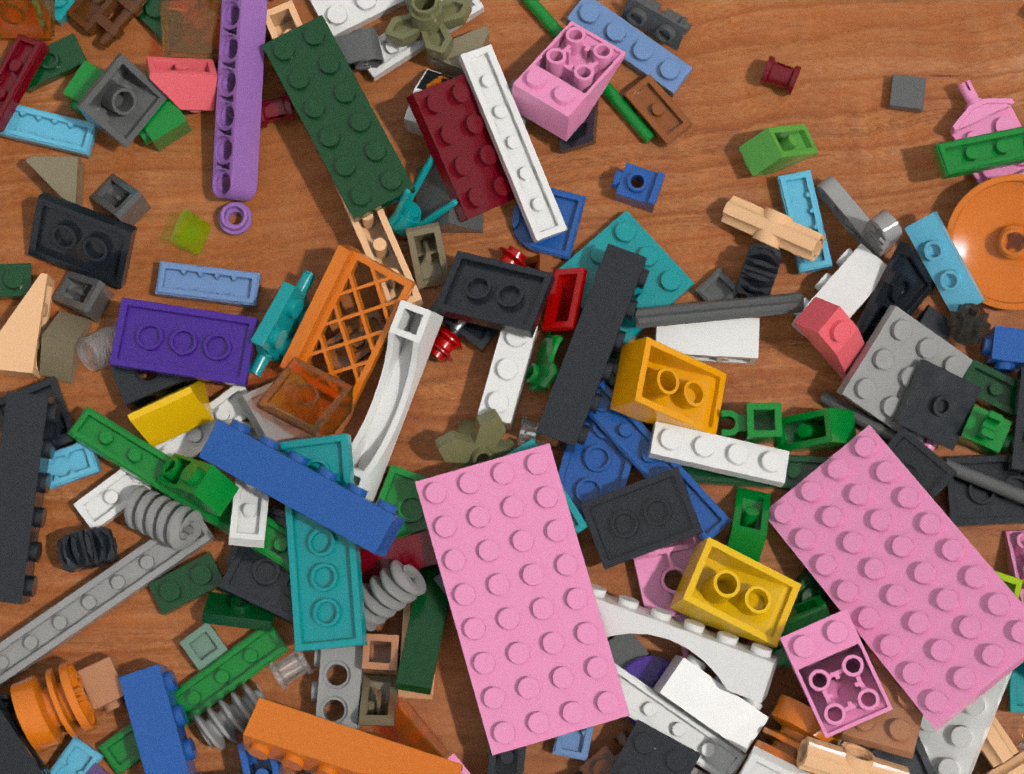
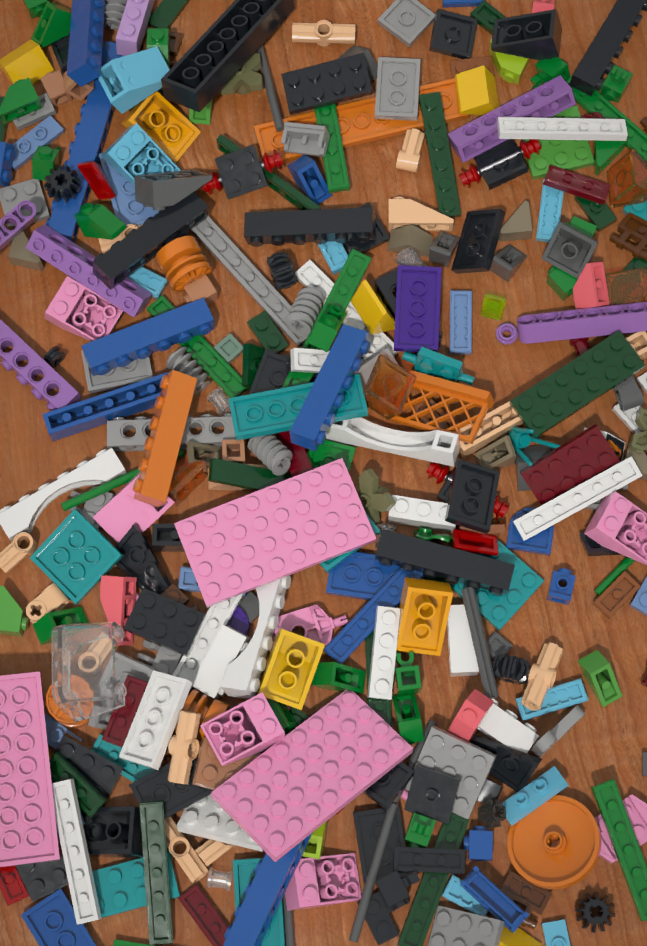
camera: 85 degrees right, 5 degrees down
black plate [580,467,703,569] -> none

